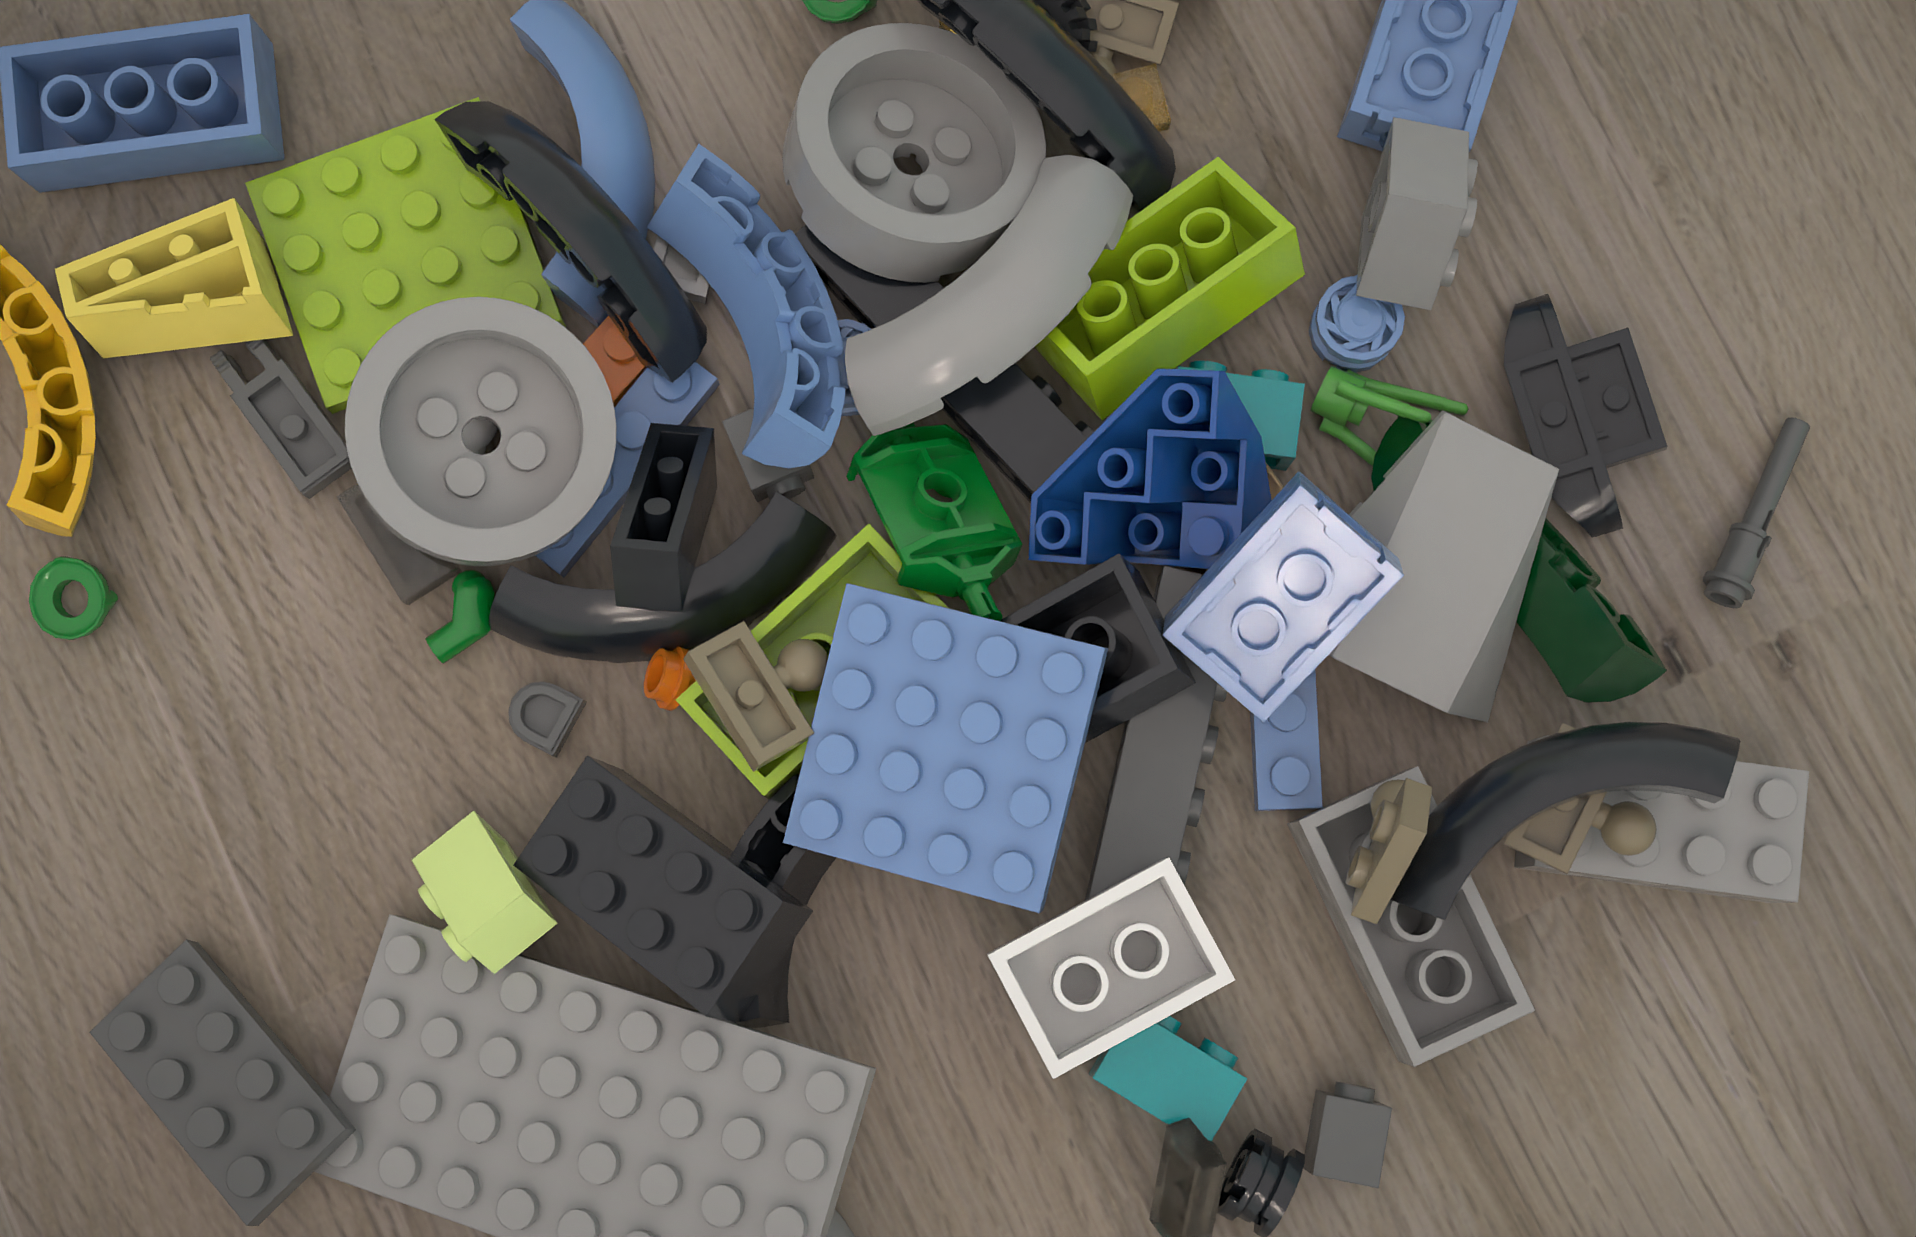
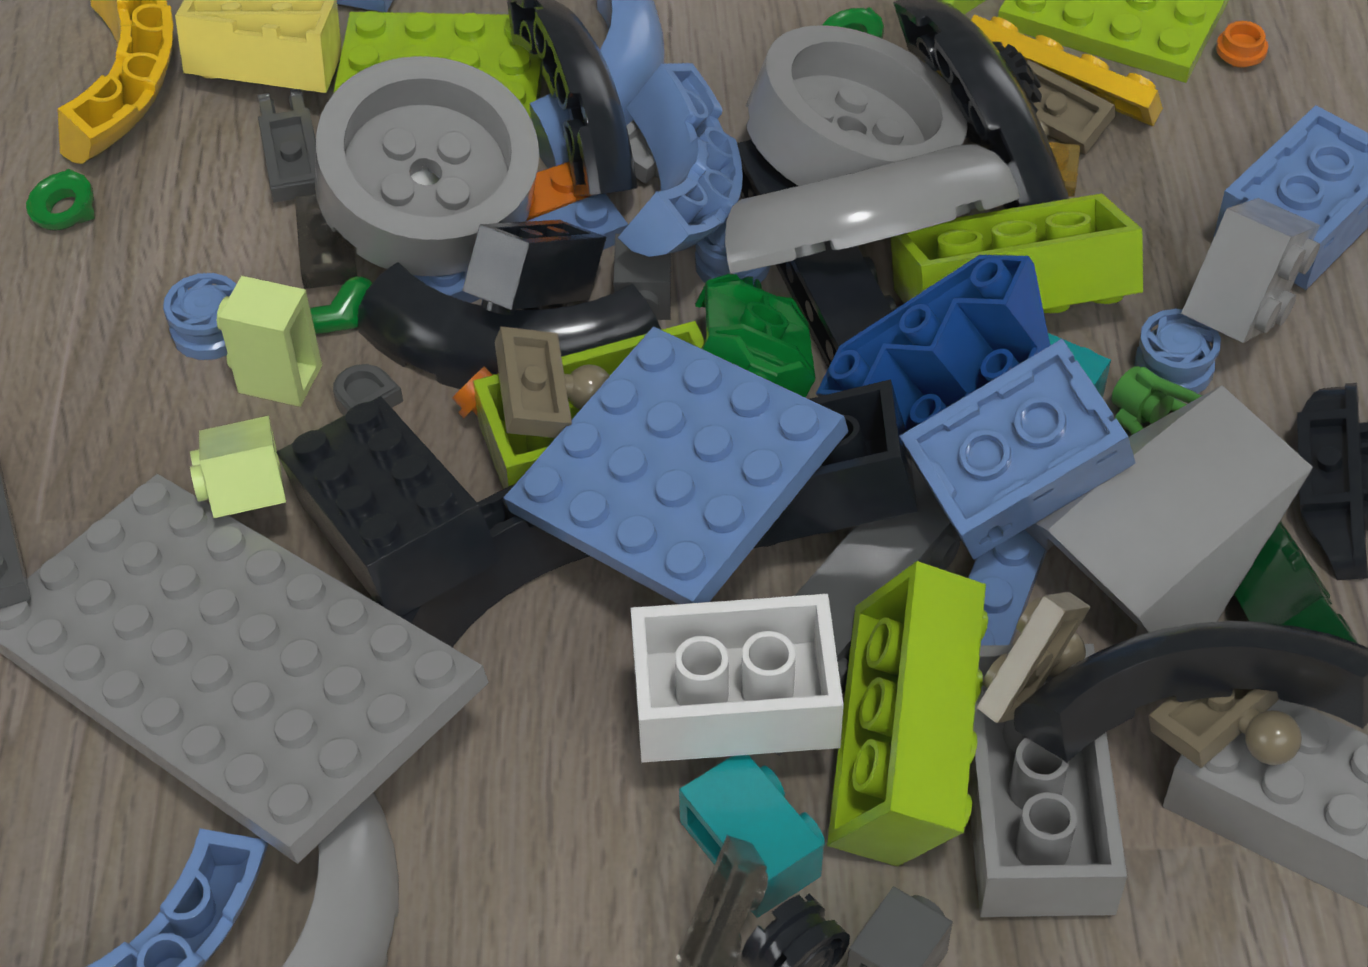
camera: 25 degrees right, 30 degrees down
none -> medium blue wheel [163,273,236,360]
none -> yellowish green brick [217,276,322,407]
none -> lime brick [827,561,988,867]

